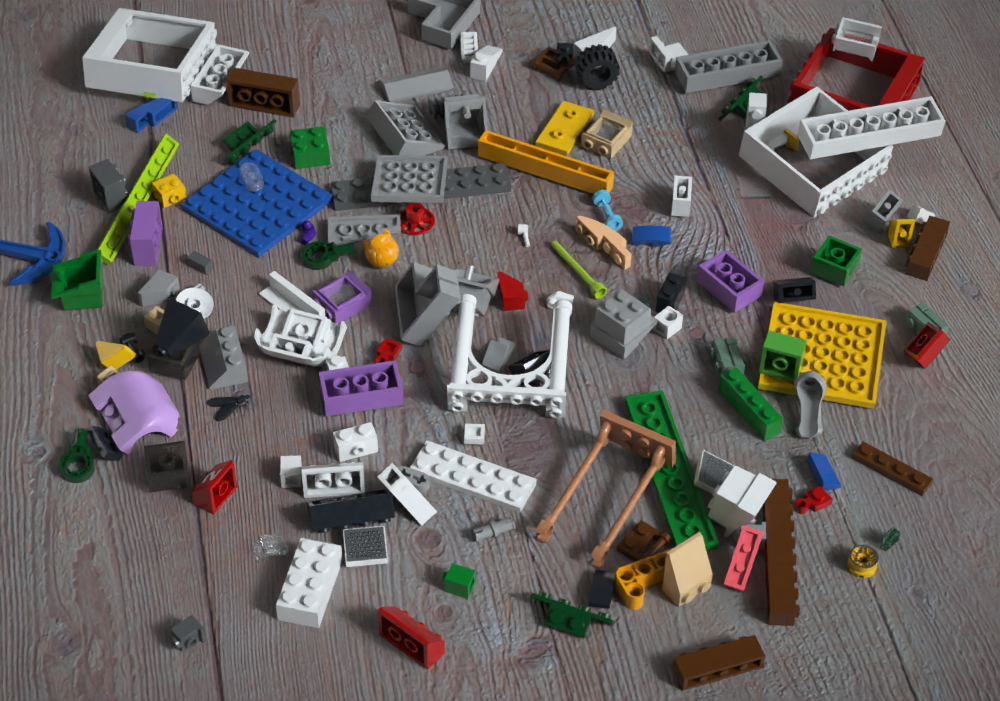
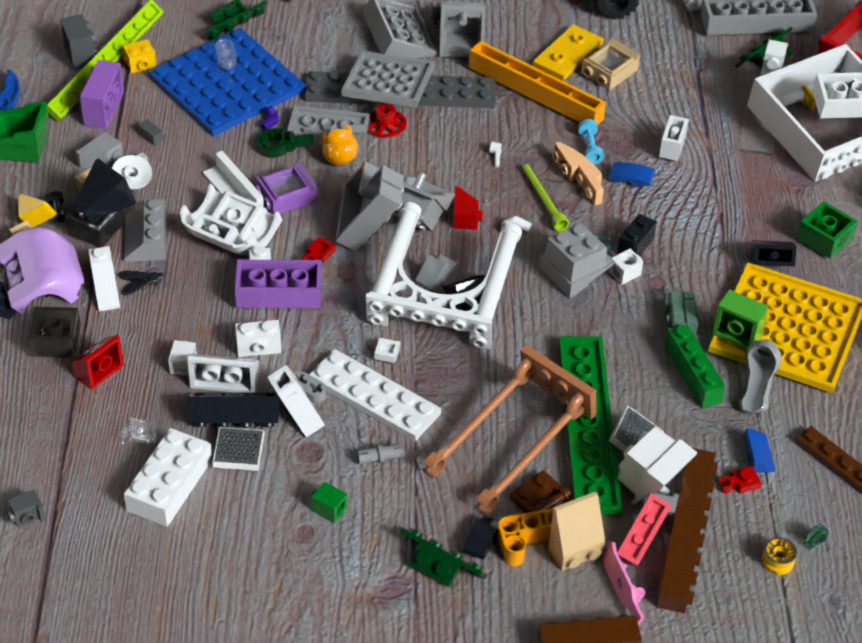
camera: 10 degrees right, 0 degrees up
green brick [290,126,330,169] -> none
red slope [378,606,445,670] -> none
medium lavender brick [697,250,764,313] -> none
none -> white slope [88,246,120,311]
none -> bright pink piece [603,541,646,625]

